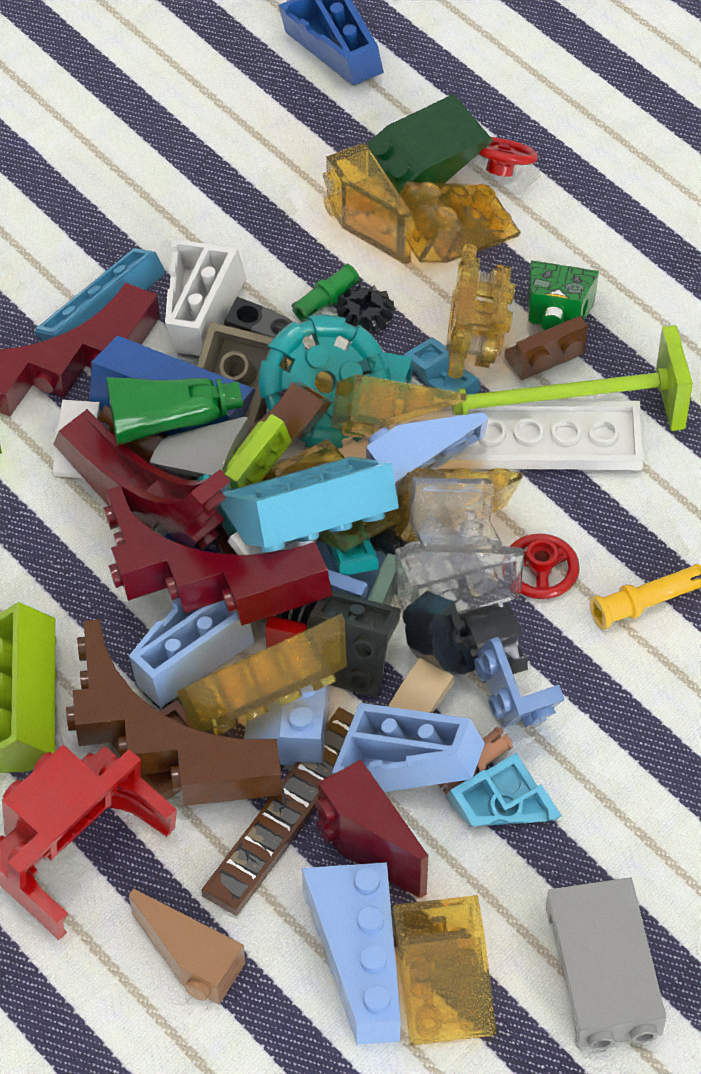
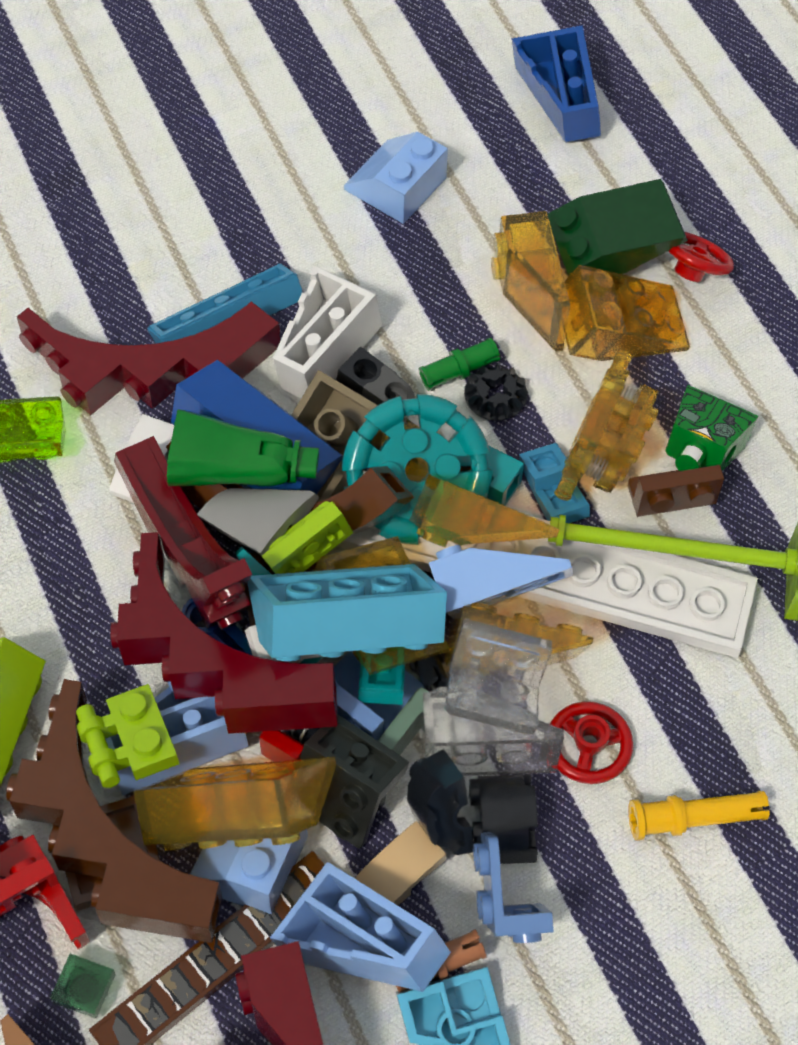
camera: 15 degrees right, 5 degrees up
none -> clear green plate [50,954,116,1019]
none -> lime plate [76,684,180,788]
none -> light blue slope [344,132,448,224]

